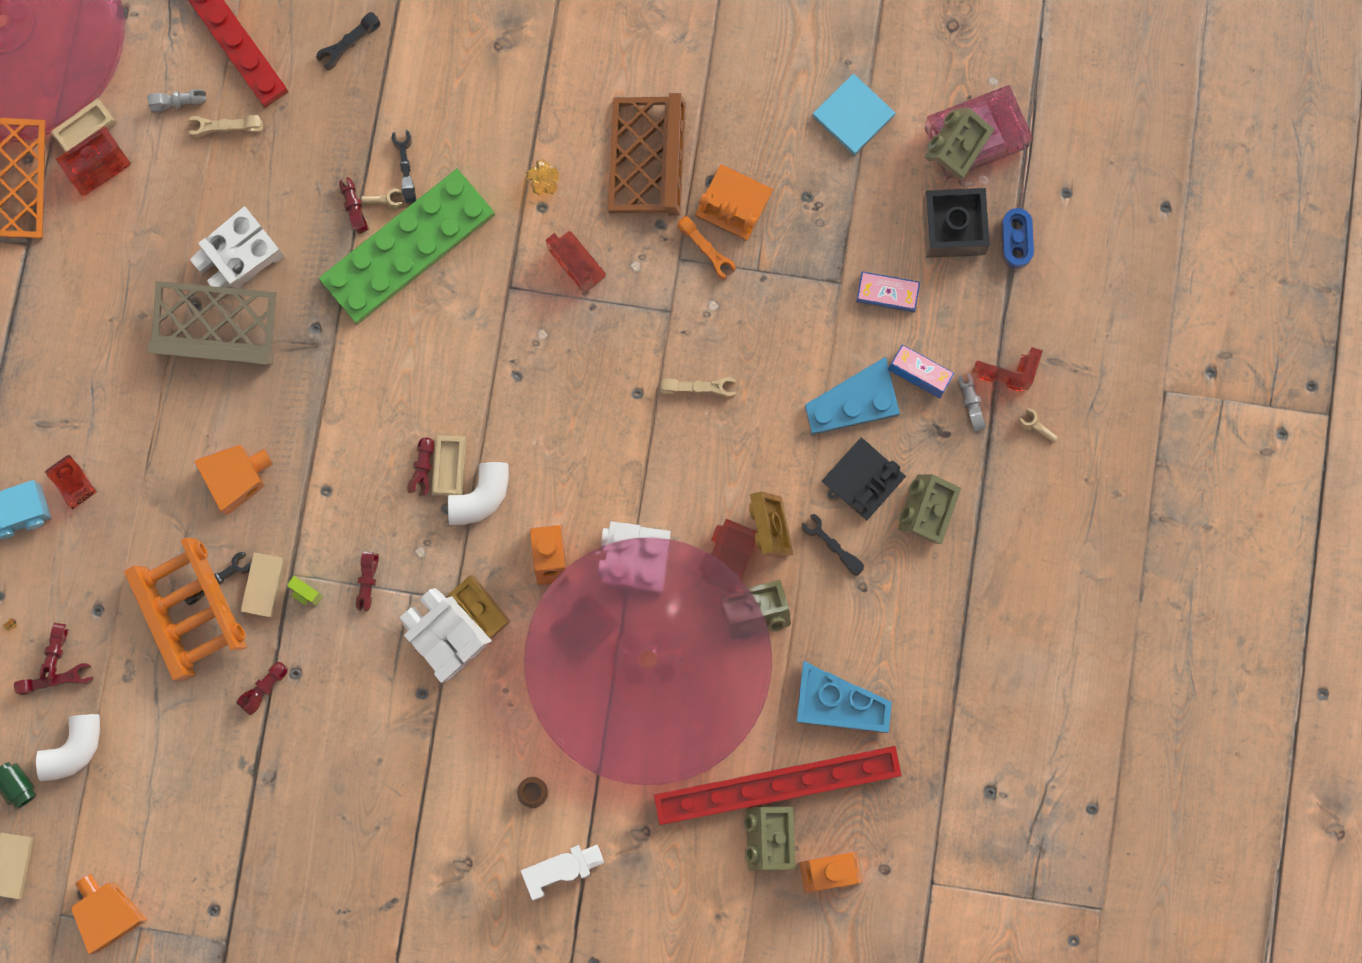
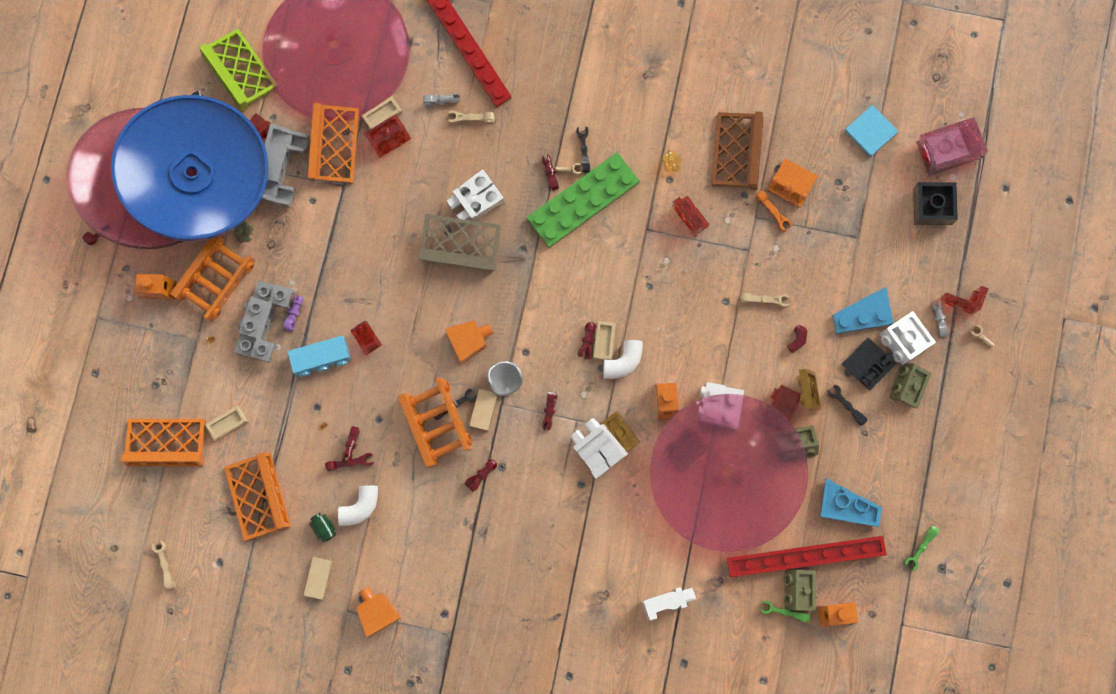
camera: 10 degrees right, 0 degrees up
lime plate [287,576,323,606] -> none
black piece [316,12,381,70] -> none
reddish brown plate [517,777,548,808] -> none
bright pink tile [856,271,920,313] -> none
tile [888,344,954,399] -> none
olive bracket [925,108,994,178] -> none
blue plate [1001,208,1034,268] -> none
none -> light grey helmet [488,361,523,396]
none -> bright green piece [760,601,811,622]
none -> dark red arm [787,325,808,353]
none -> white plate [880,311,935,365]
none -> bright green piece [904,526,939,571]

